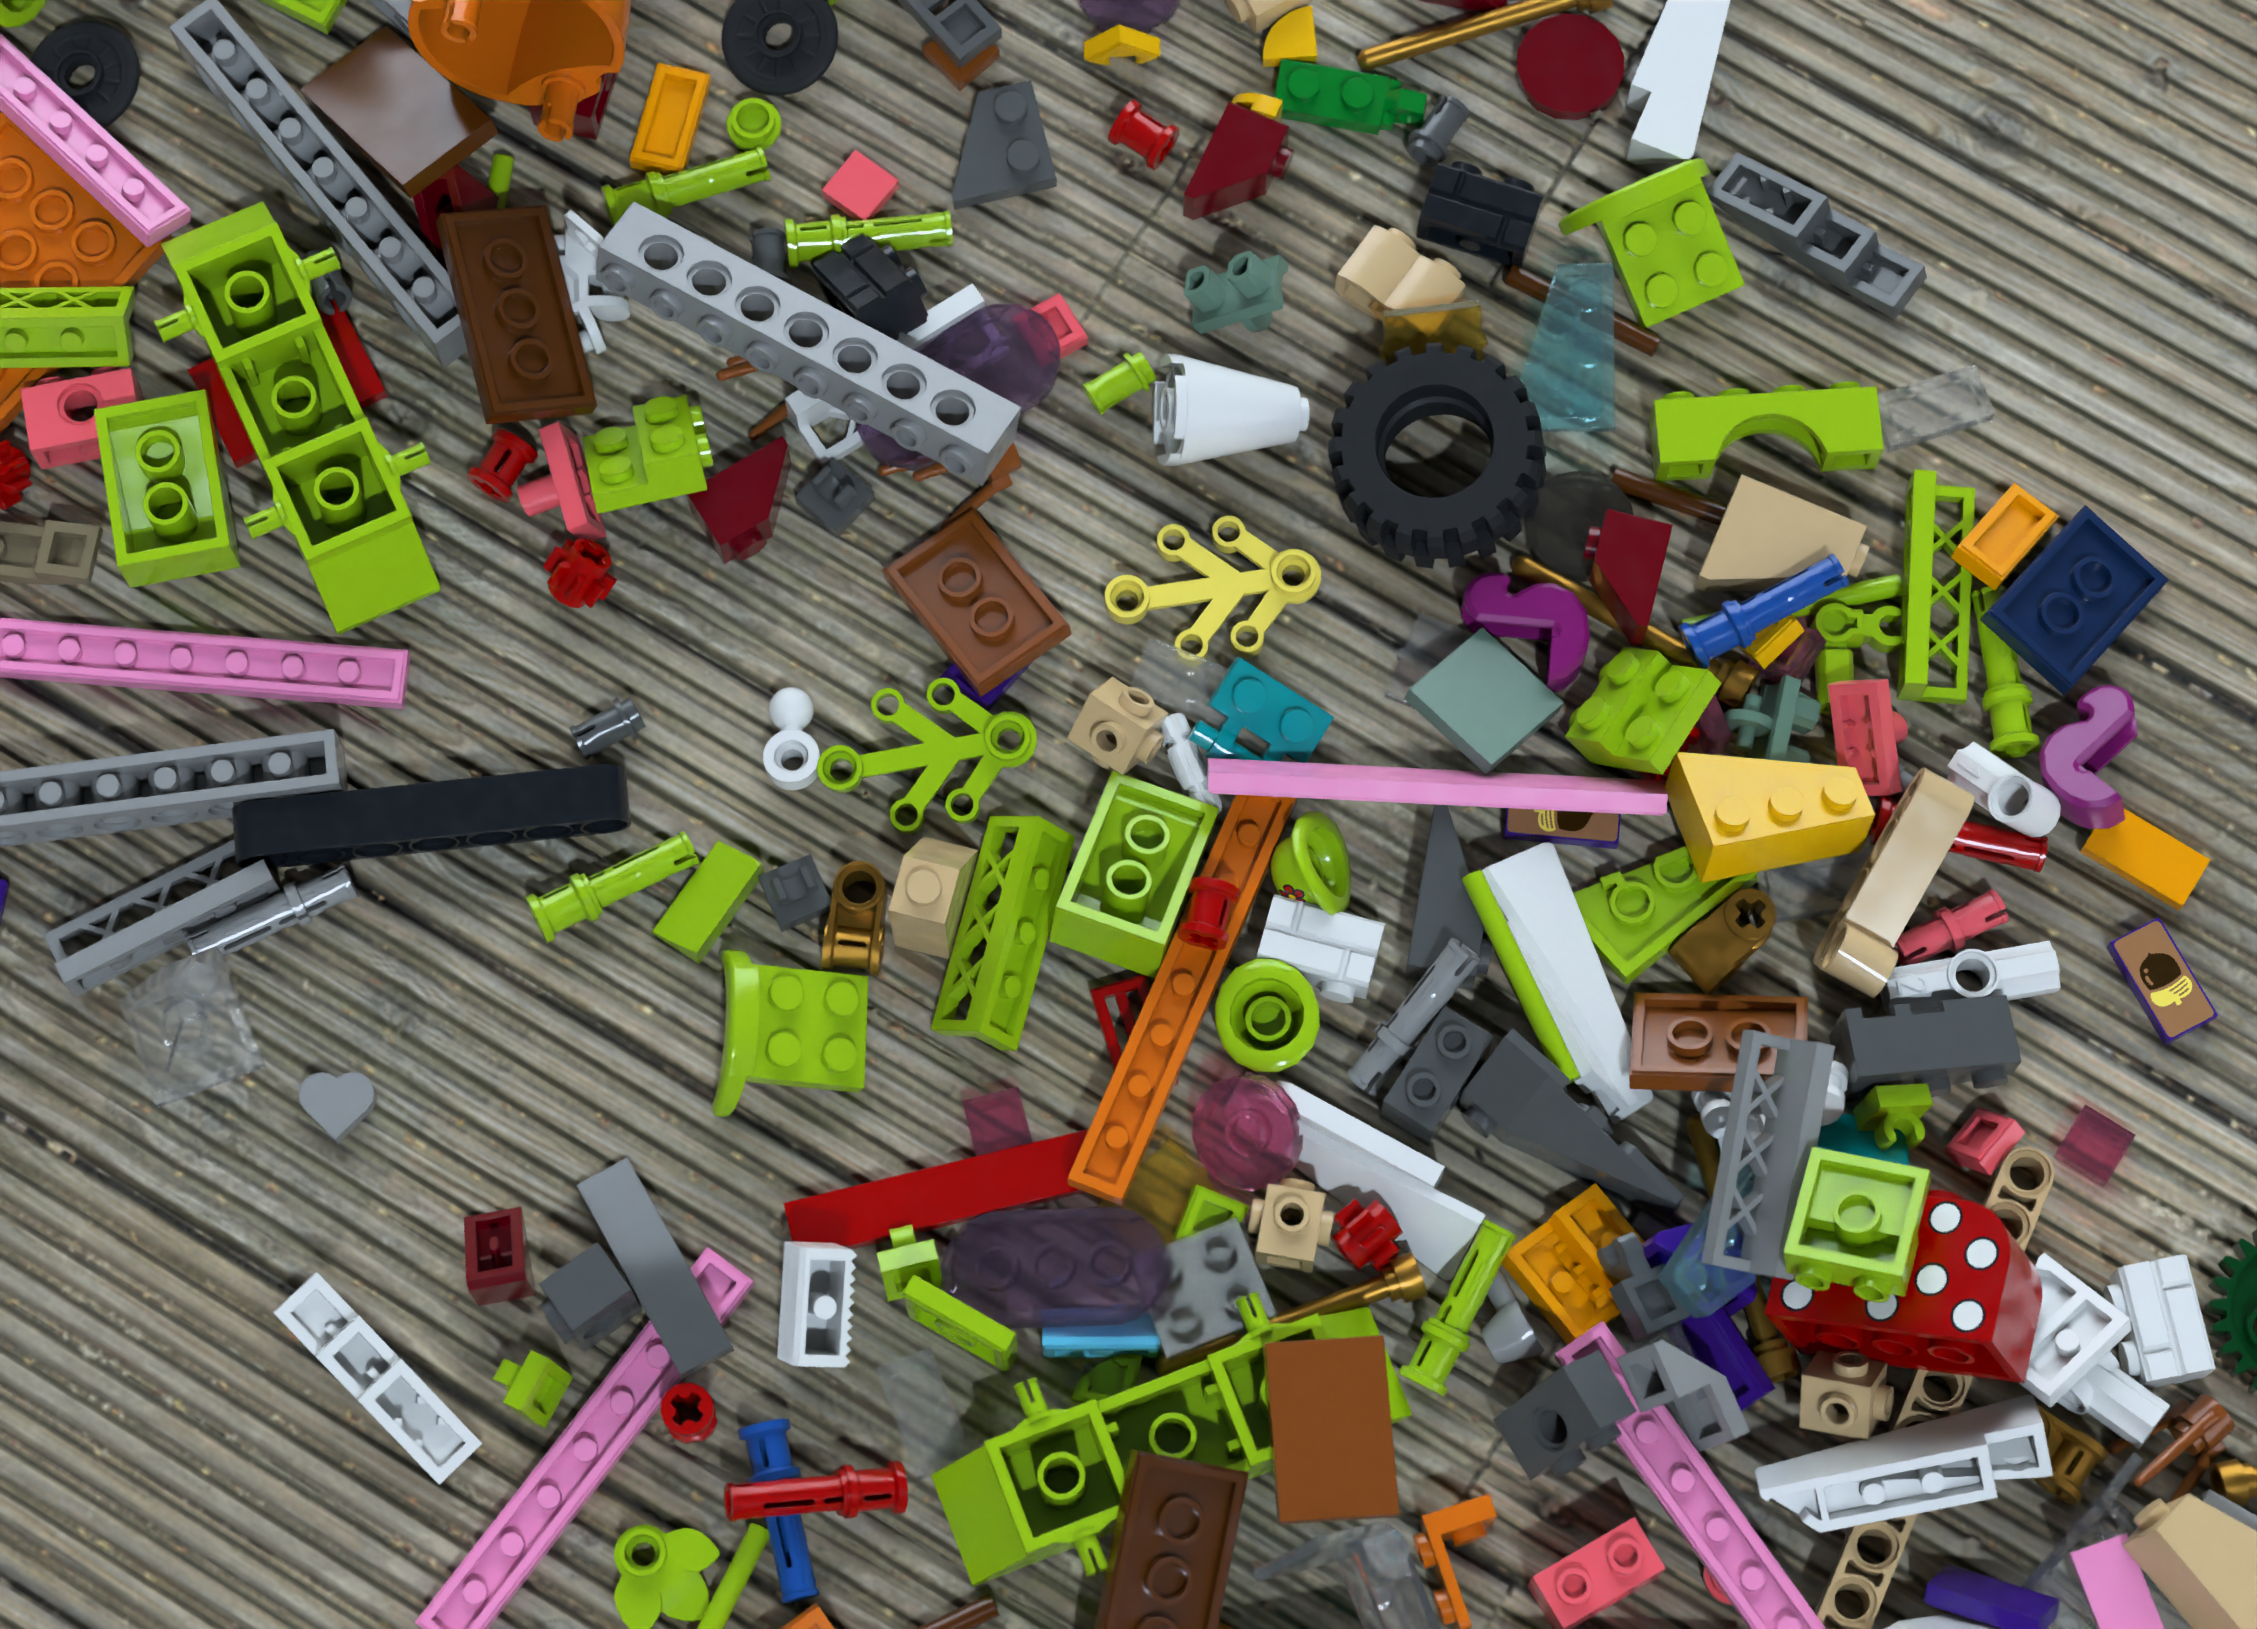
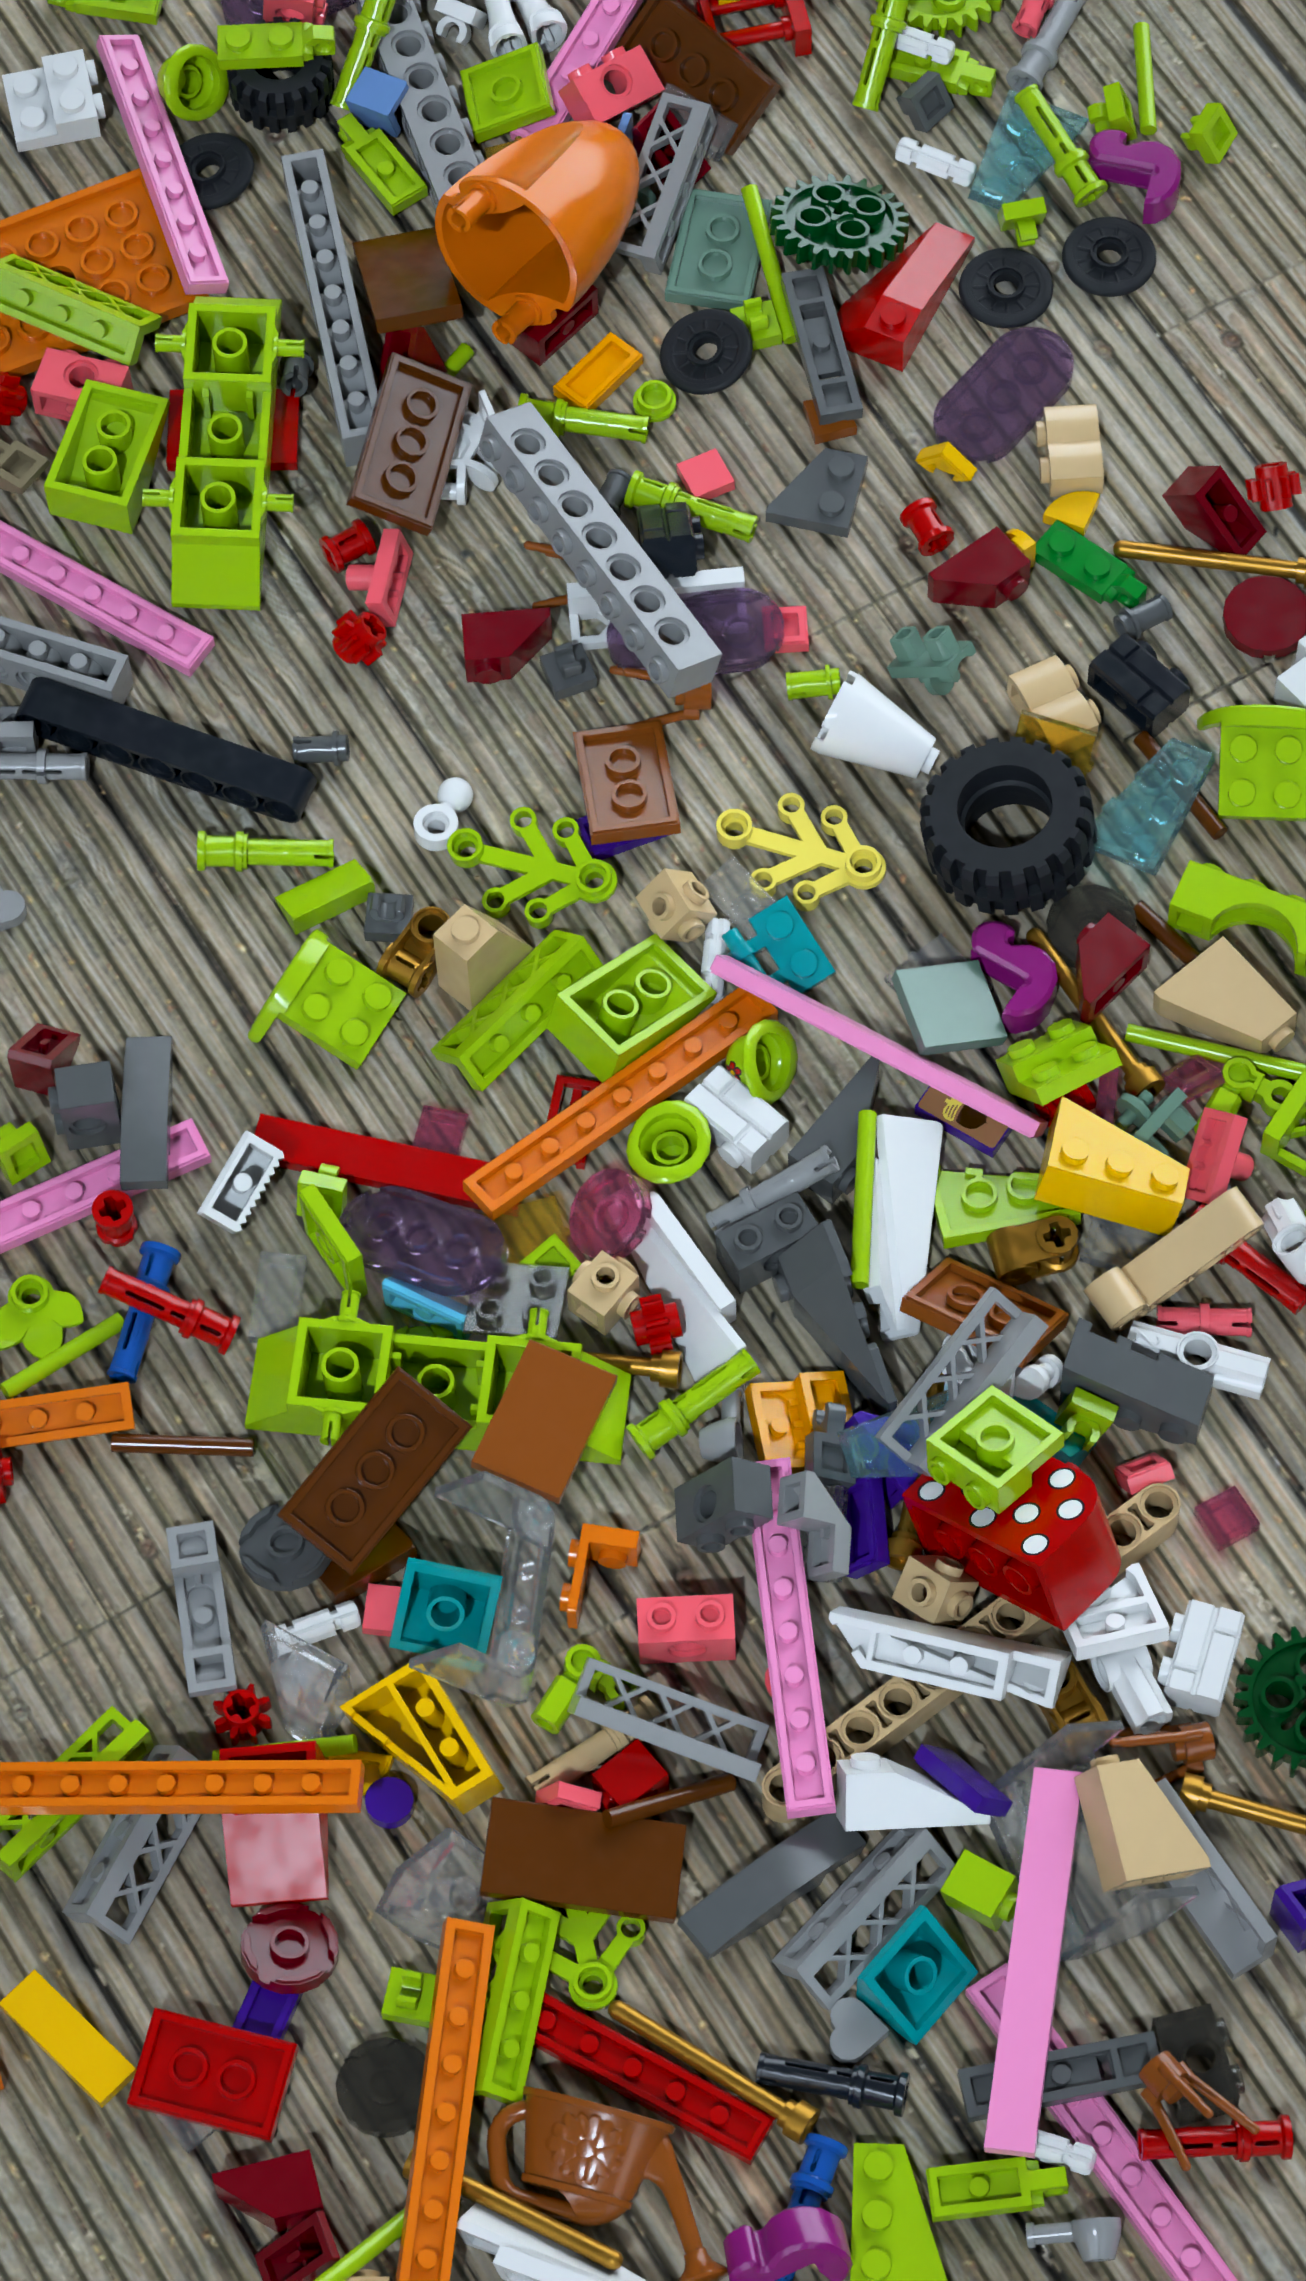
camera: 30 degrees right, 10 degrees down
lime plate [582,395,714,514] -> none
red bush [1178,877,1240,950] -> none
blue pin [1678,553,1850,669] -> none
yellow tile [1737,616,1805,669] -> none

